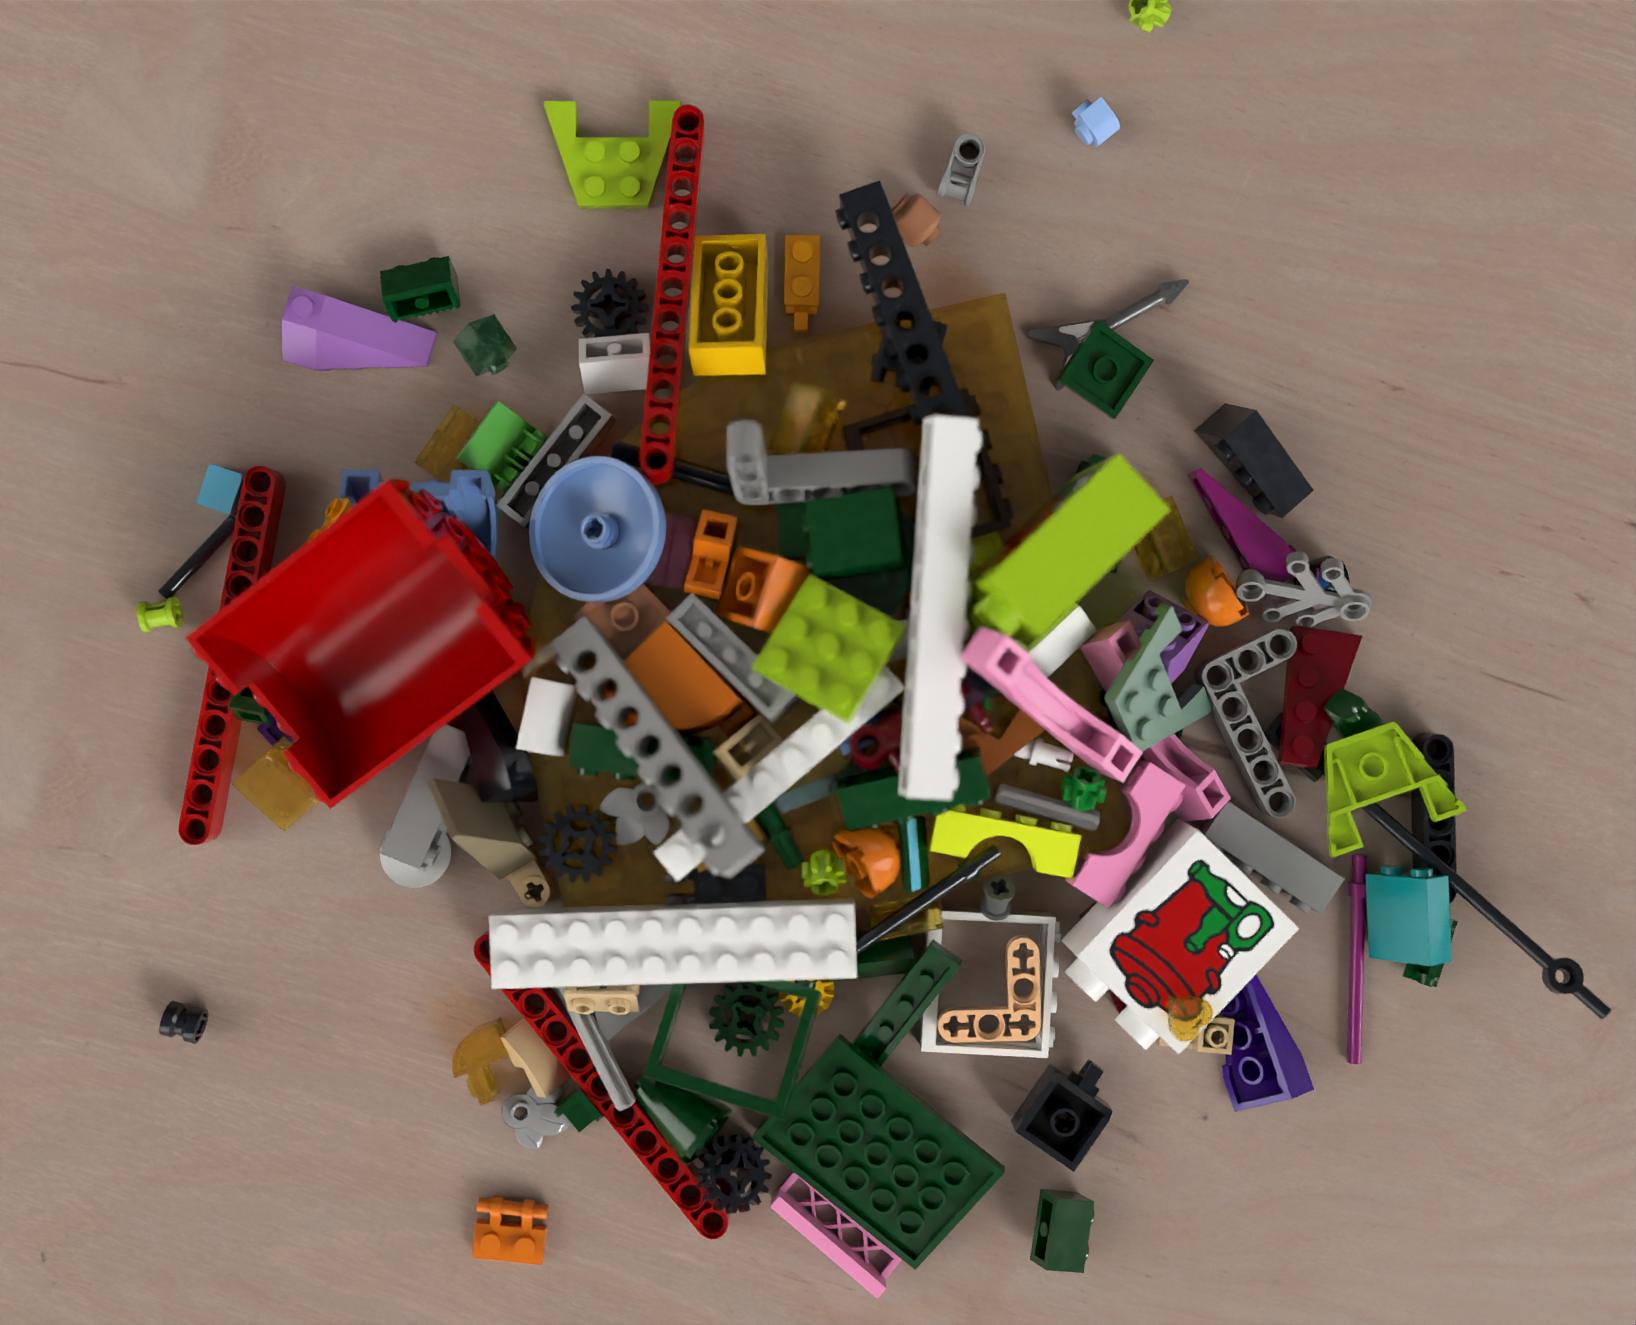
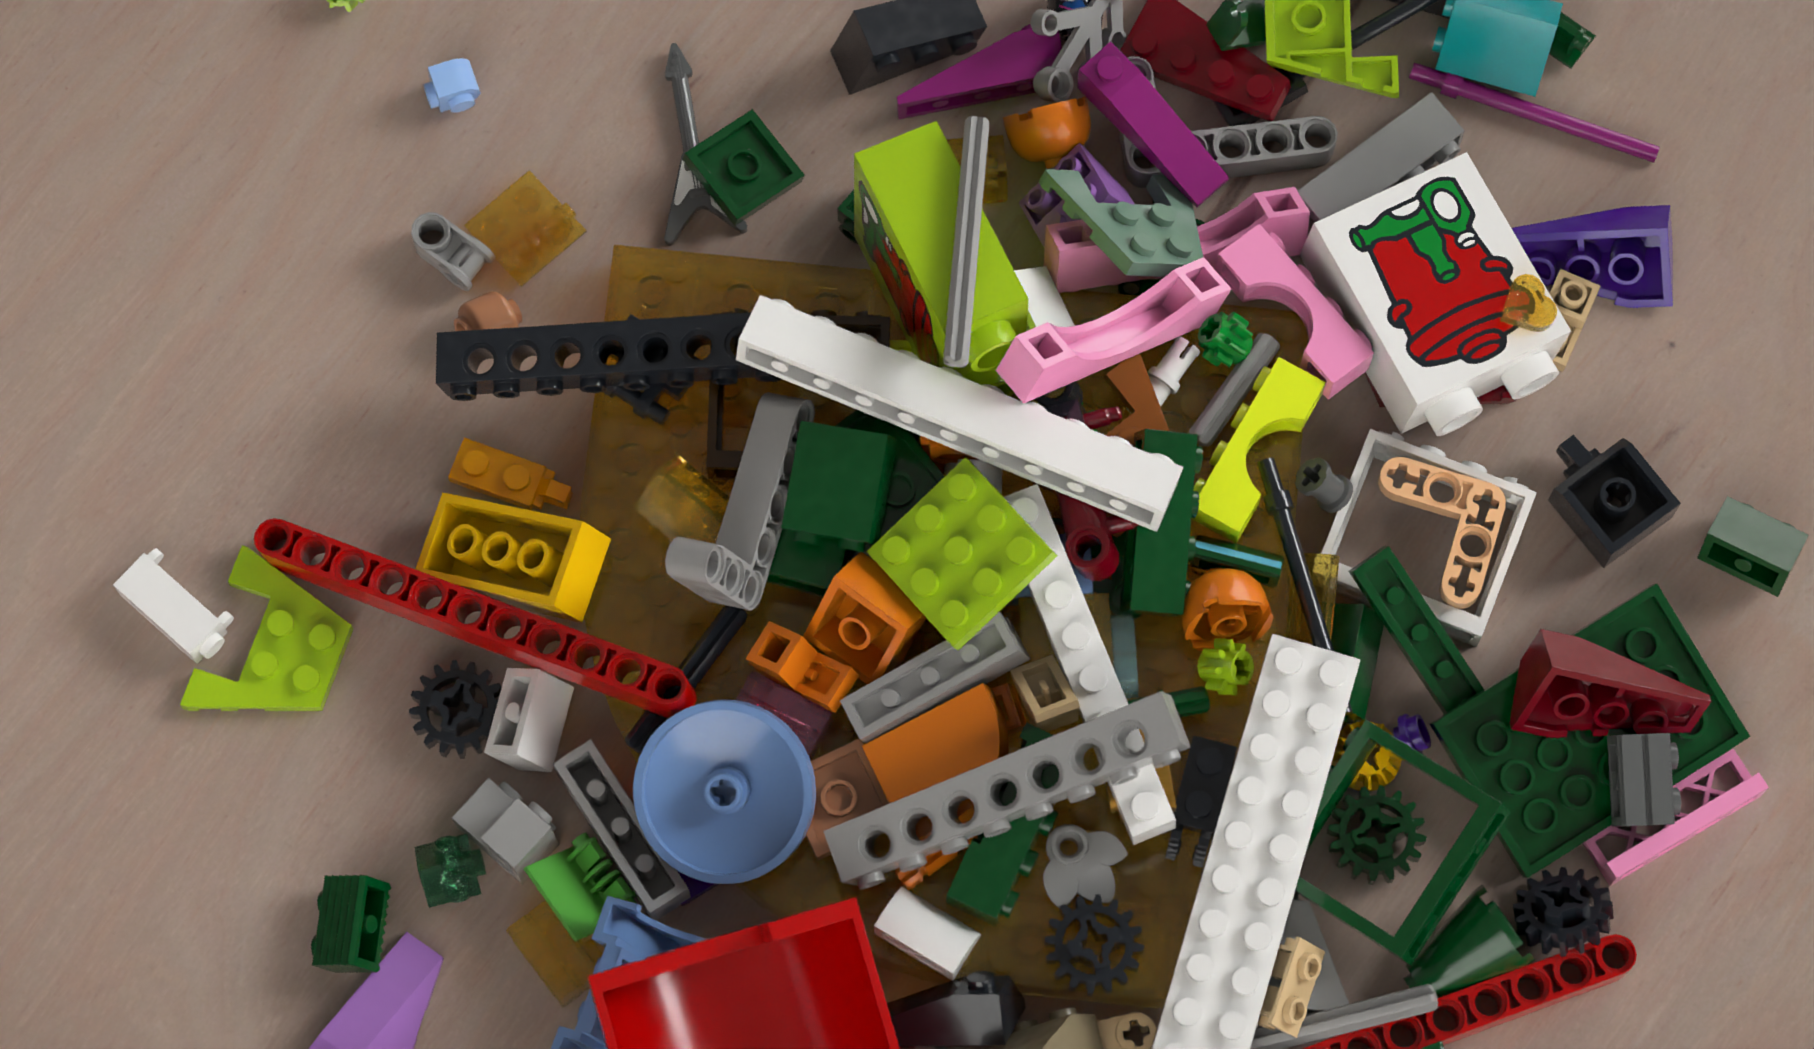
camera: 70 degrees left, 15 degrees down
none -> white brick [113,548,234,664]
none -> light grey brick [452,778,559,885]
none -> clear yellow hinge [464,170,587,287]
none -> light grey axle [943,116,989,368]
none -> magenta slope [1077,41,1229,208]
none -> dark purple plate [1393,714,1431,754]
none -> dark red wedge [1510,629,1712,738]
none -> dark grey brick [1607,733,1681,827]

